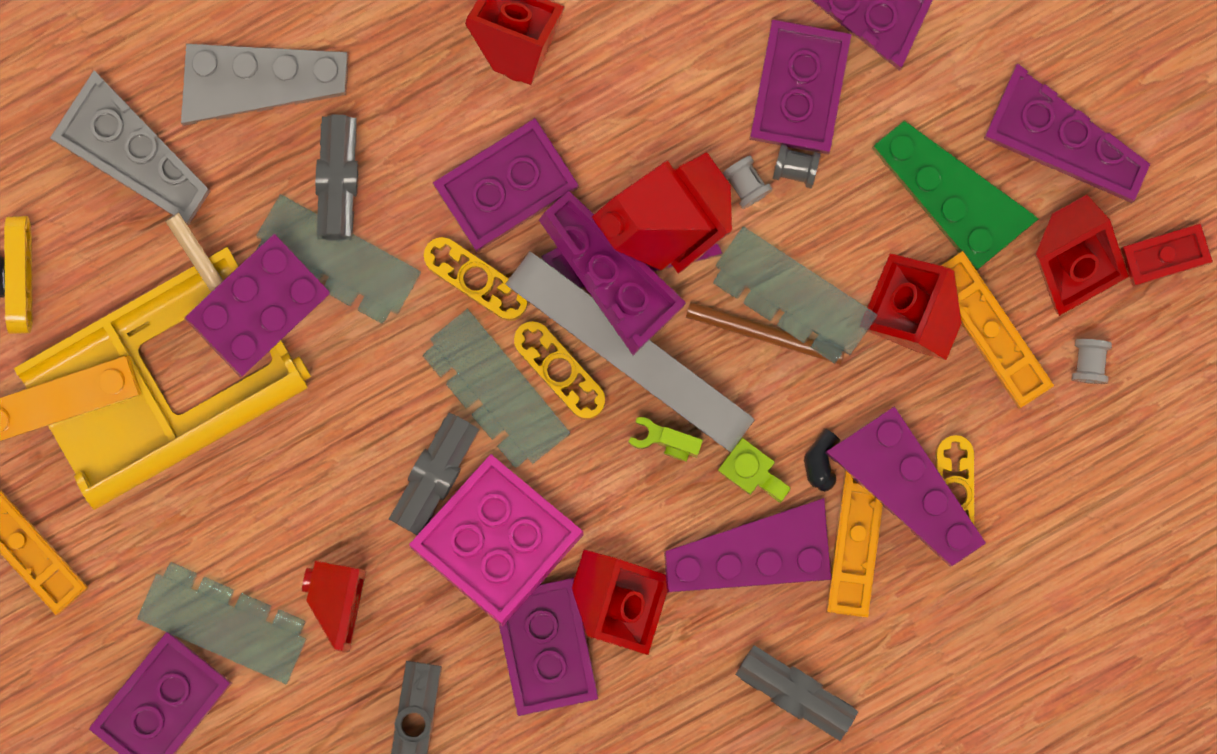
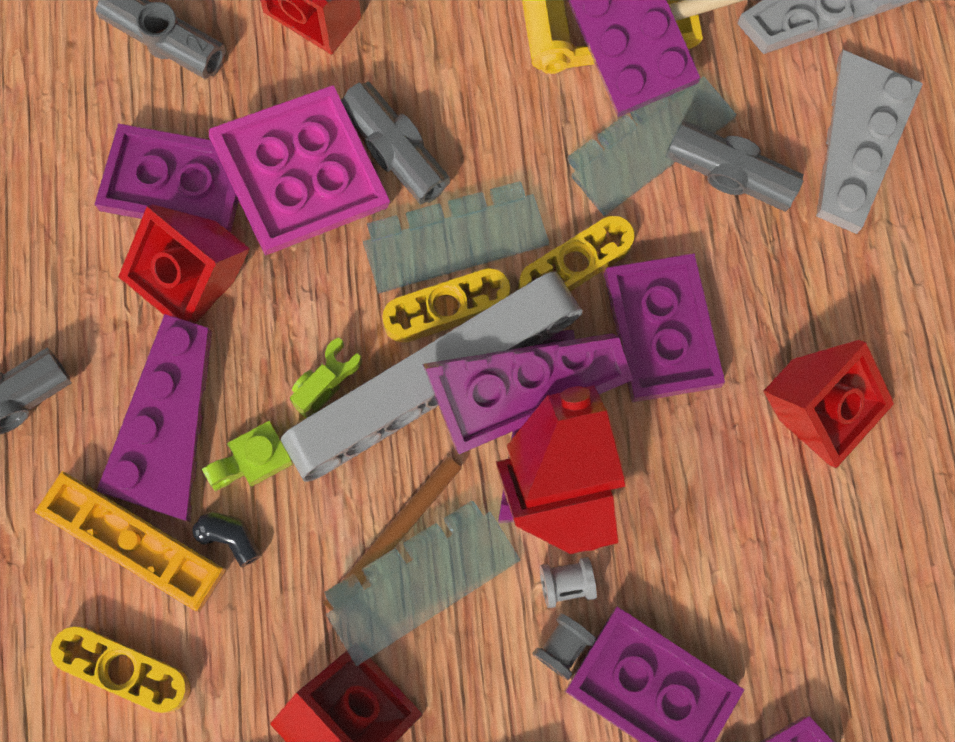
camera: 110 degrees right, 10 degrees down
magenta wing [825,406,986,566] -> none

